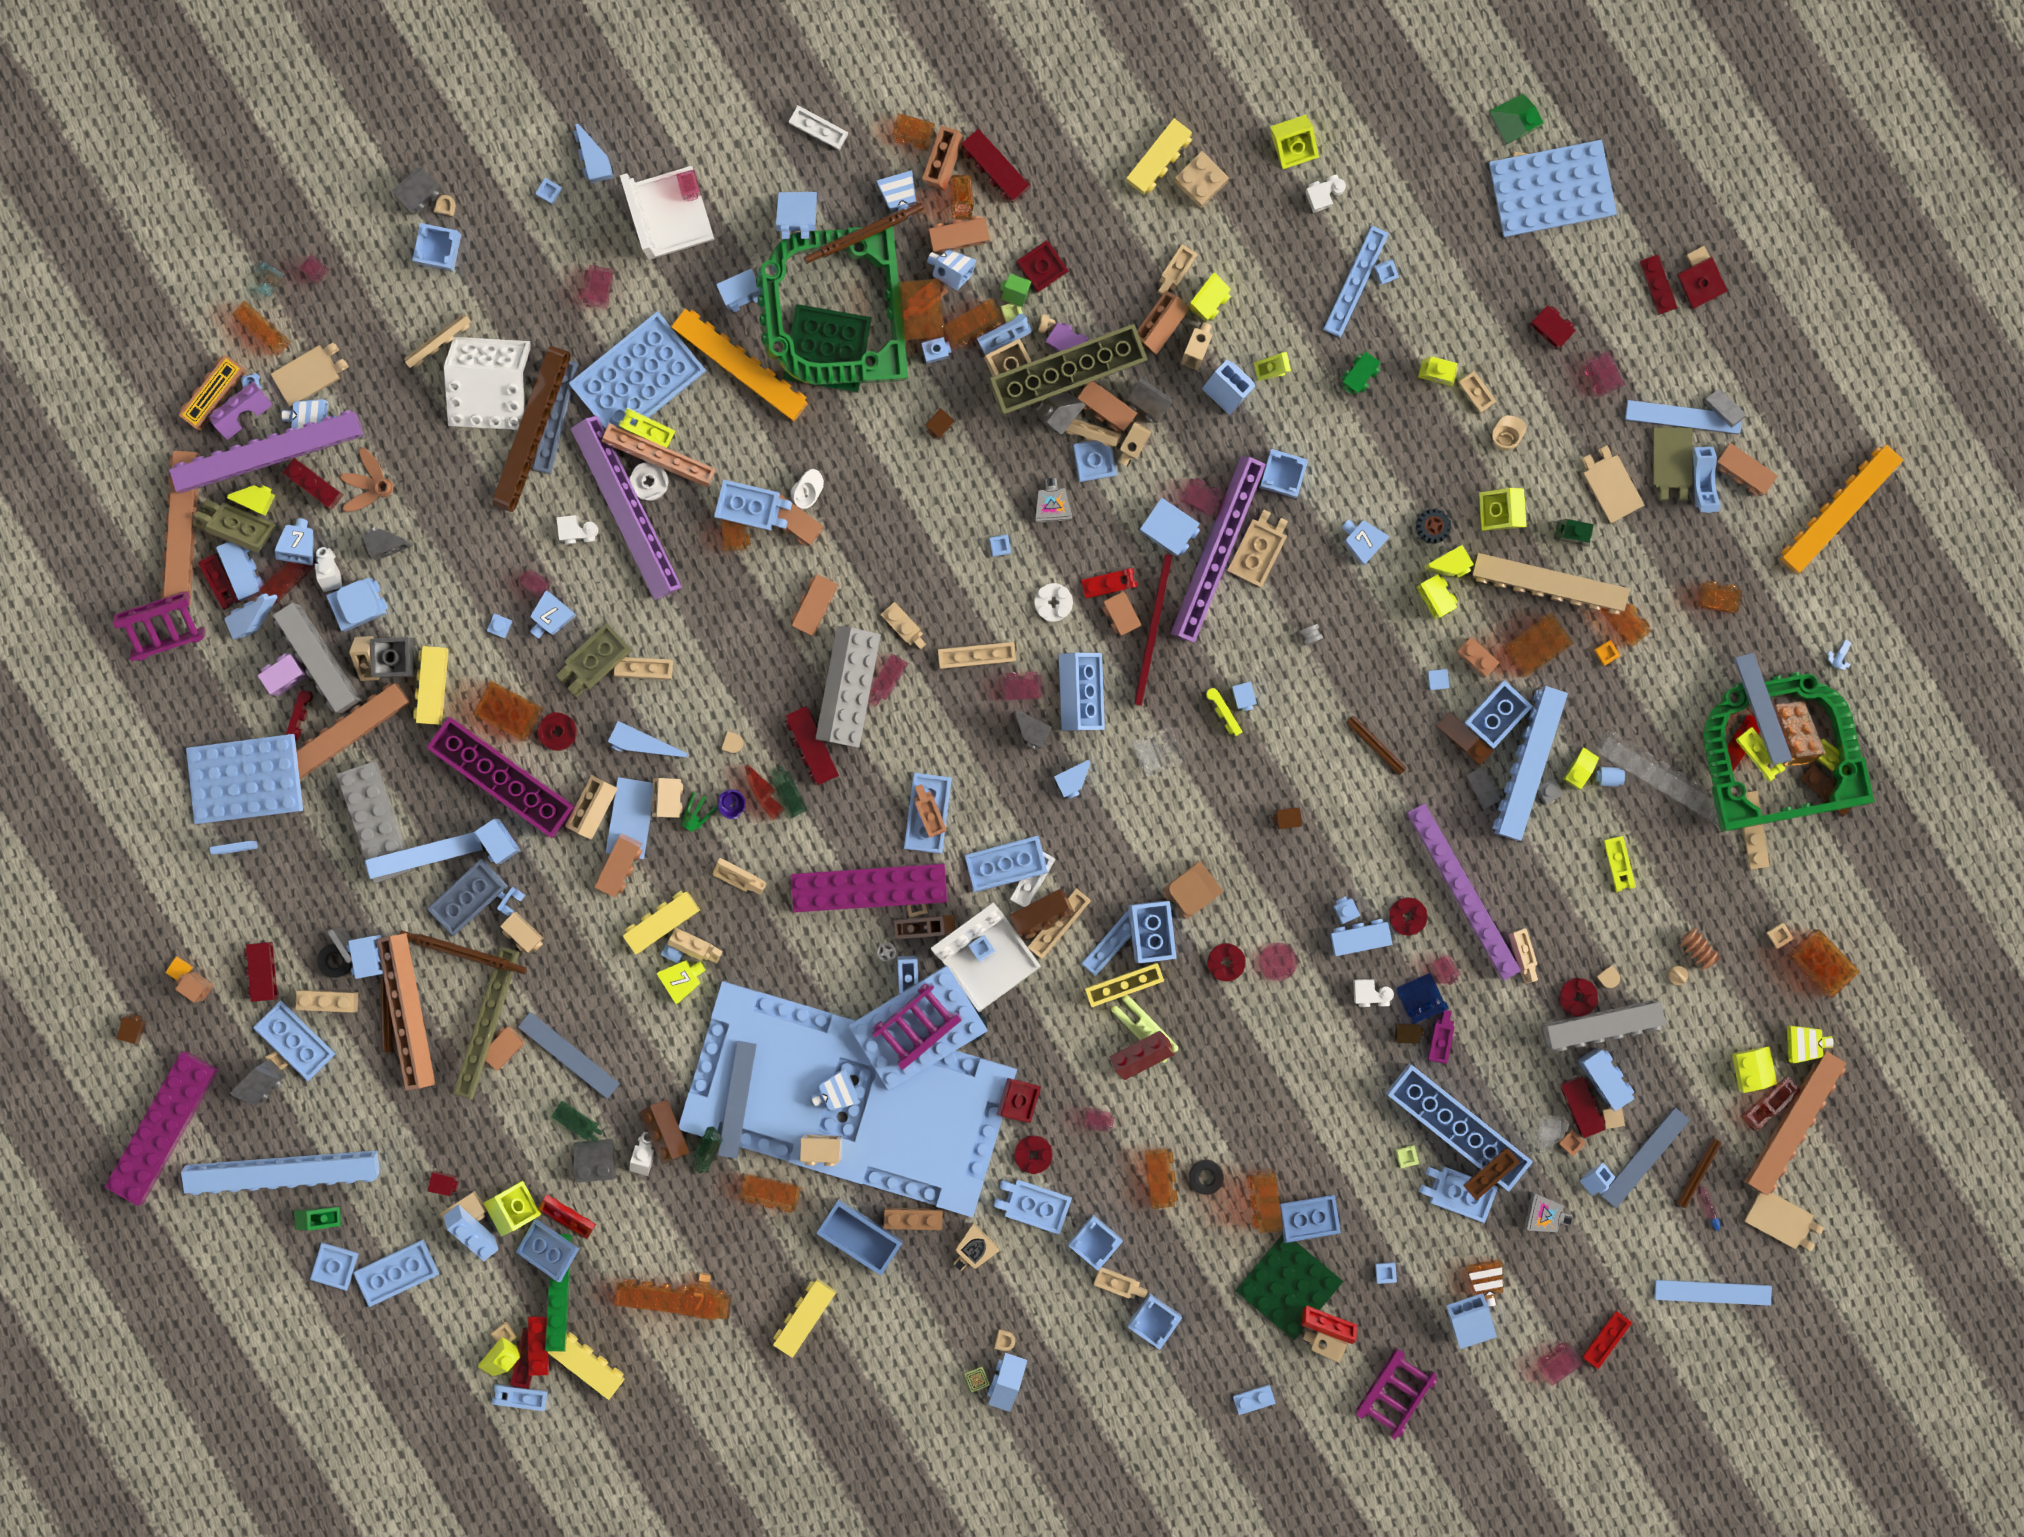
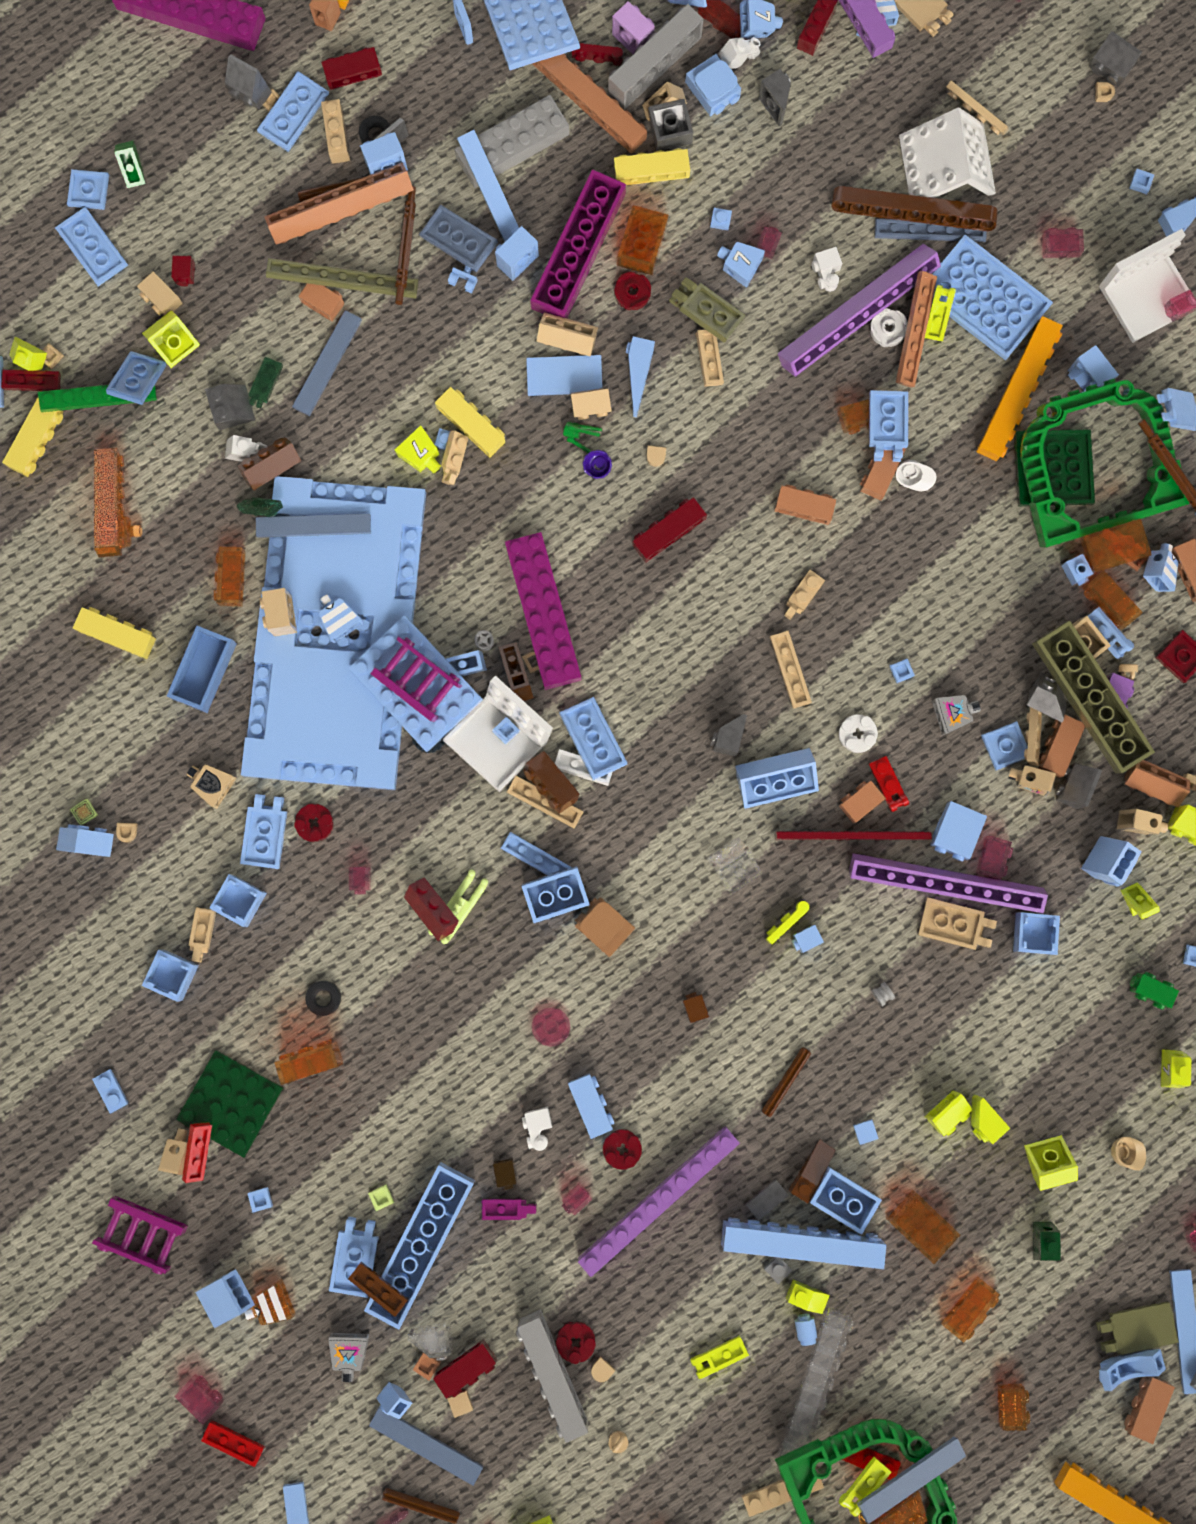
camera: 75 degrees right, 5 degrees down
light blue brick [181,1150,379,1195] -> none
nougat plant [340,447,393,512] -> none
light blue container [412,223,461,272] -> none
light blue brick [443,1204,499,1261] -> none
tan brick [500,912,544,953] -> none
red plate [528,1316,549,1376] -> none
red plate [538,1195,596,1239] -> none
nougat brick [594,833,643,897] -> none
tan hinge [713,858,767,895] -> none
clear red slope [745,764,785,820] -> none
clear green hinge [772,766,808,818] -> none
light grey brick [816,626,881,748] -> none
clear pink hinge [870,654,909,706] -> none
medium nougat brick [884,1207,943,1230] -> none
light blue tile [904,773,952,854] -> none
nougat hinge [914,784,947,838] -> none
reddish brown brick [925,408,955,439] -> none
dark red plate [997,1078,1041,1123] -> none
bright green brick [1000,274,1032,307] -> none
yellowish green tile [1000,303,1022,323] -> none
clear pink brick [1003,671,1042,701] -> none
light blue slope [1054,760,1090,799] -> none
light yellow brick [1085,962,1164,1007] -> none
clear orange brick [1145,1147,1178,1209] -> none
dark red plate [1207,943,1246,982] -> none
medium blue tile [1278,1195,1341,1243] -> none
light blue brick [1333,896,1360,924] -> none
light blue torso [1341,519,1389,565] -> none
clear blue bracket [1396,973,1449,1024] -> none
black wheel [1416,508,1452,544] -> none
nougat brick [1456,637,1500,678] -> none
tan plate [1458,371,1497,413] -> none
tan brick [1473,553,1630,615] -> none
tan hinge [1508,928,1538,984] -> none
light blue brick [1577,1048,1634,1111] -> none
tan tile [1582,445,1644,524] -> none
light orange tile [1594,640,1620,666] -> none
nougat piece [1680,927,1721,970] -> none

